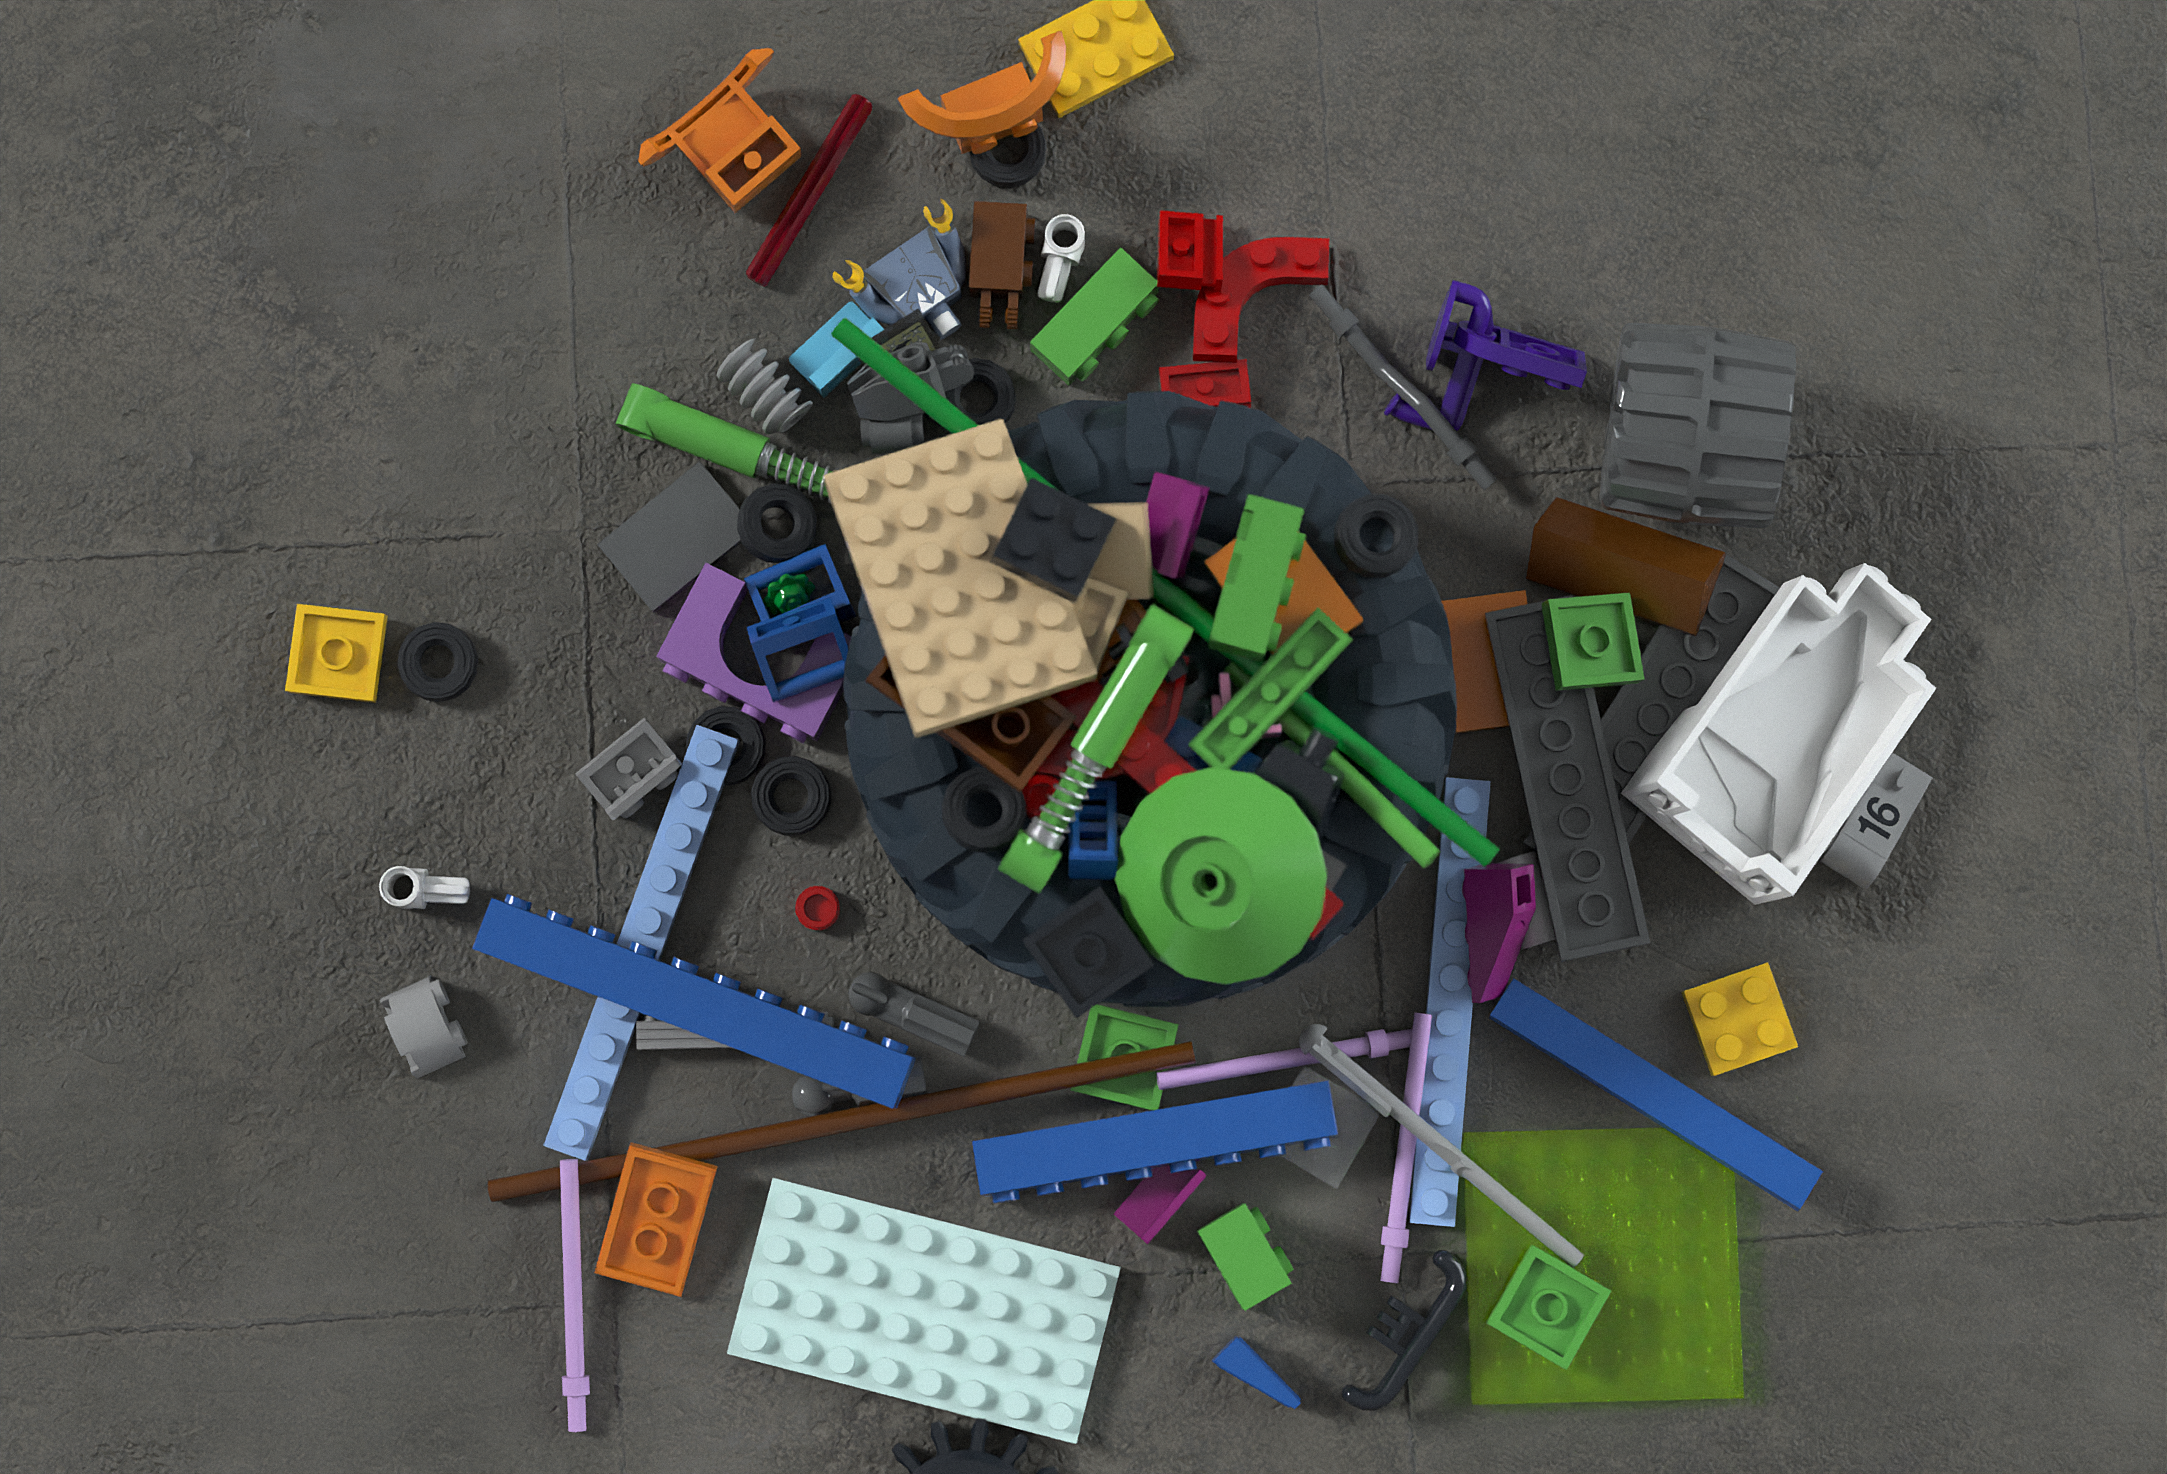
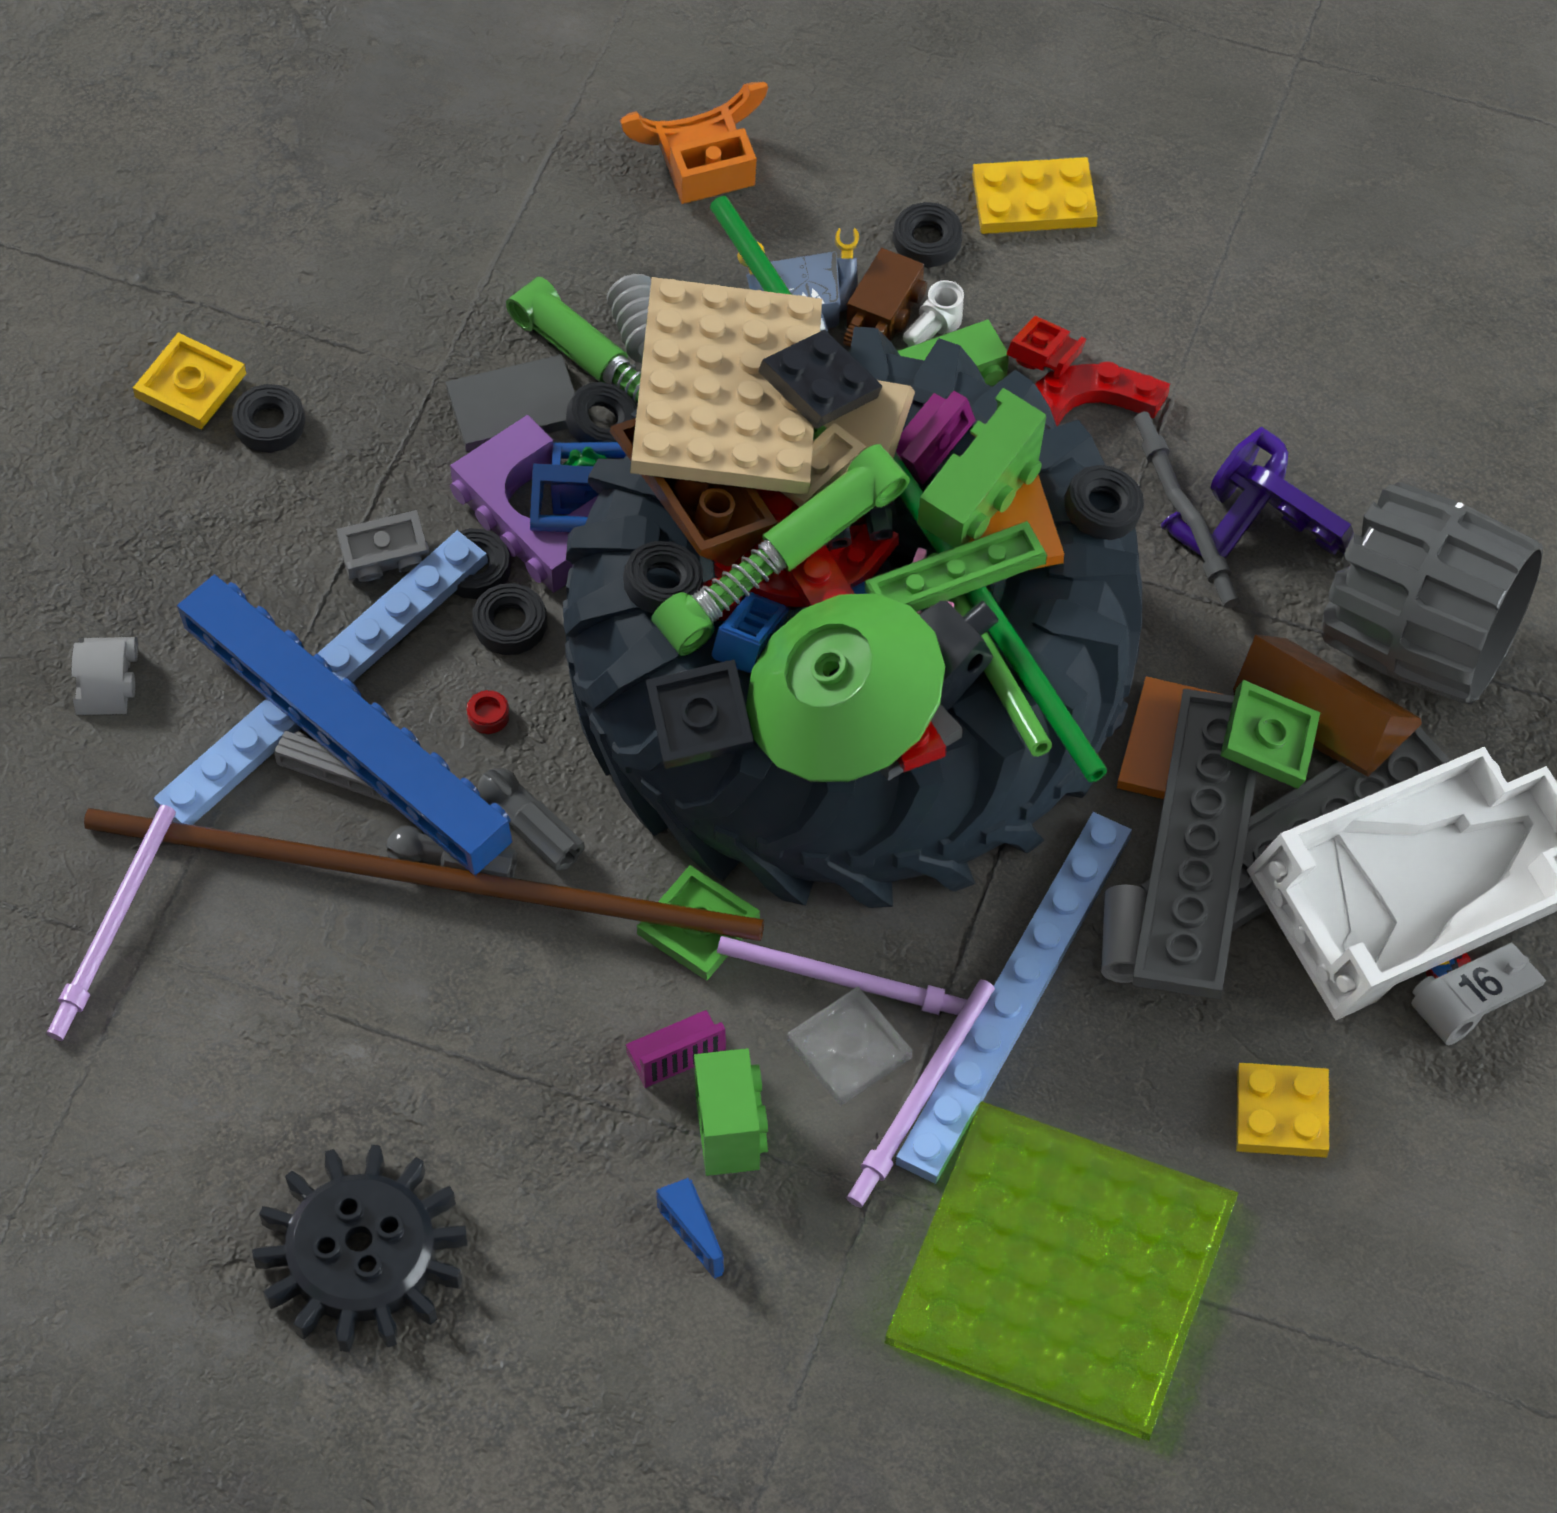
camera: 20 degrees right, 25 degrees down
white axle [379,866,470,909] -> none
orange tile [594,1142,718,1297] -> none
light aqua plate [727,1178,1121,1444] -> none
dark red axle [746,93,873,287] -> none
orange piece [898,31,1066,154] -> none
blue brick [972,1081,1339,1204] -> none
light grey bar [1299,1024,1584,1268] -> none
black piece [1341,1250,1467,1411] -> none
magenta slope [1462,863,1536,1003] -> none
bright green plate [1486,1244,1611,1370] -> none
blue tile [1489,978,1823,1212] -> none

